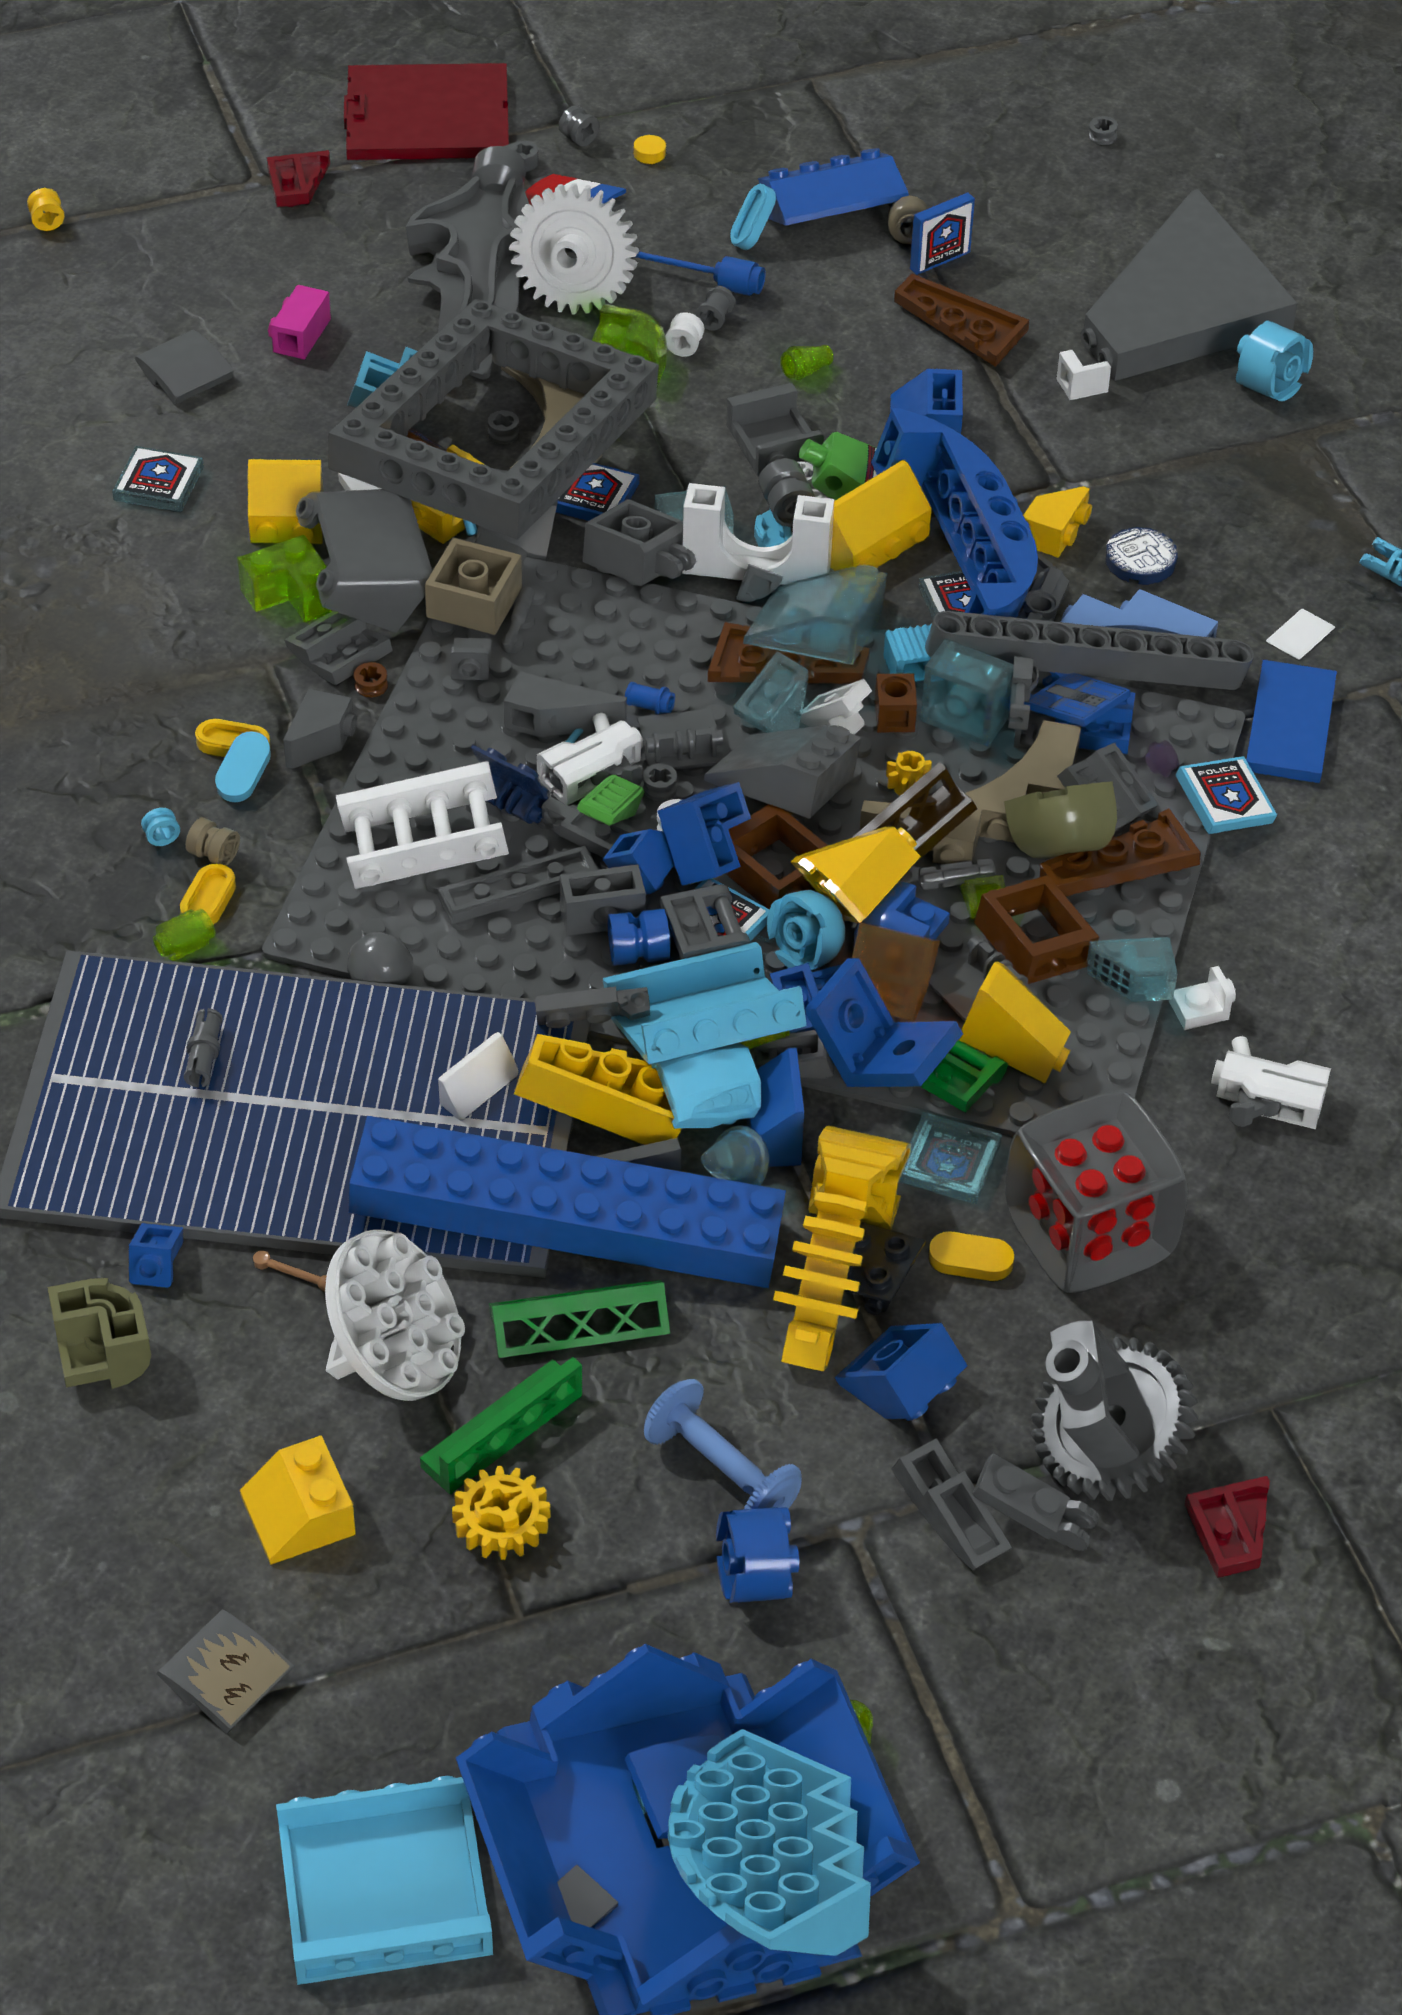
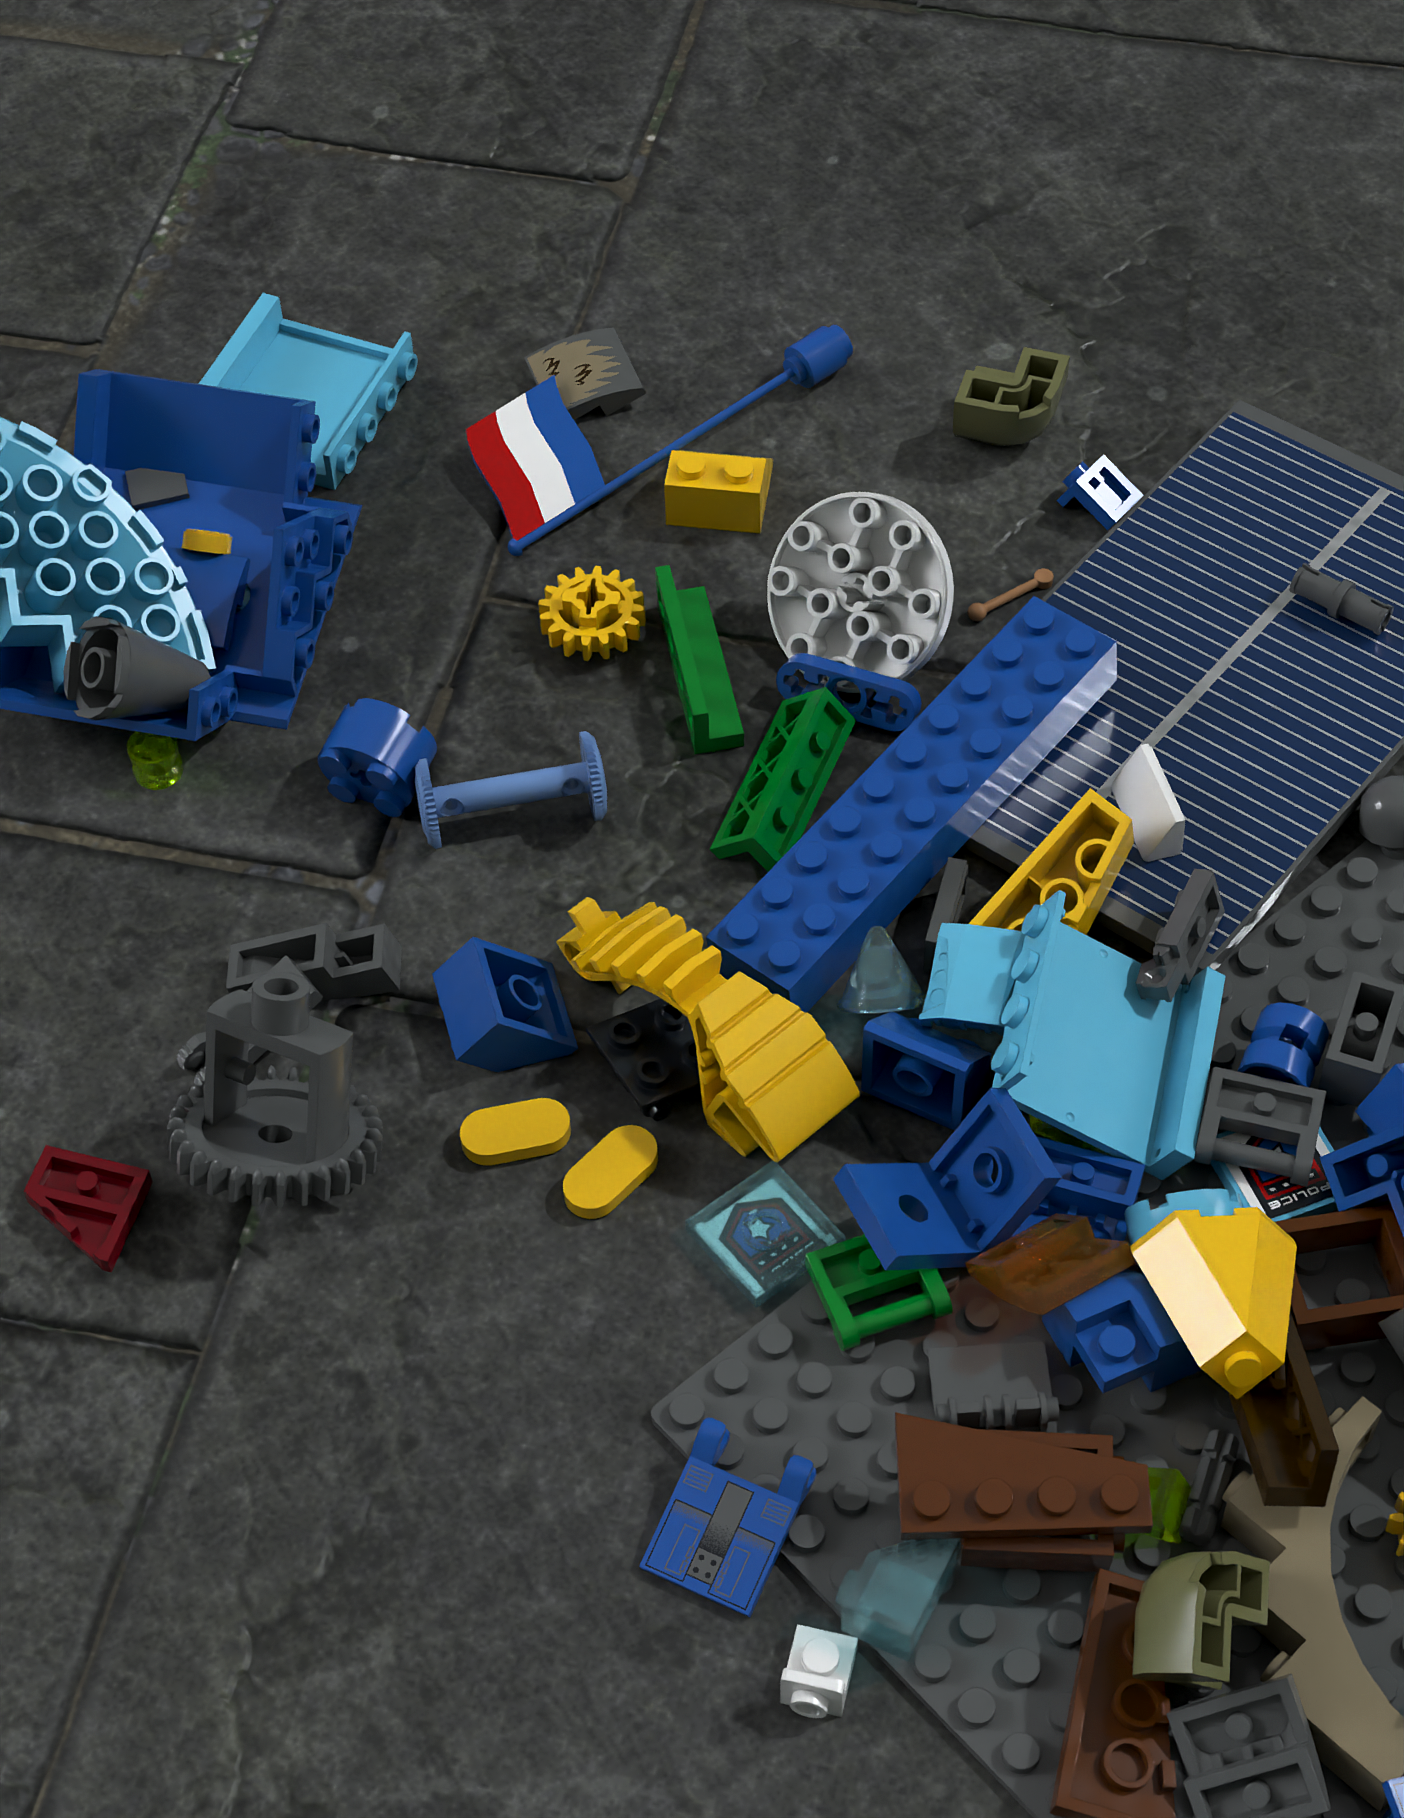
camera: 125 degrees right, 5 degrees up
yellow slope [959,961,1071,1083] -> none
dark grey piece [1005,1091,1188,1293] -> none
white piece [1211,1036,1331,1129] -> none
none -> dark grey cone [63,616,211,720]
none -> yellow tile [182,529,232,554]
none -> yellow tile [460,1098,571,1166]
none -> flag [466,325,853,556]
none -> blue flag [639,1417,817,1618]
none -> blue beam [776,653,922,731]
none -> reddish brown wing [895,1412,1153,1540]

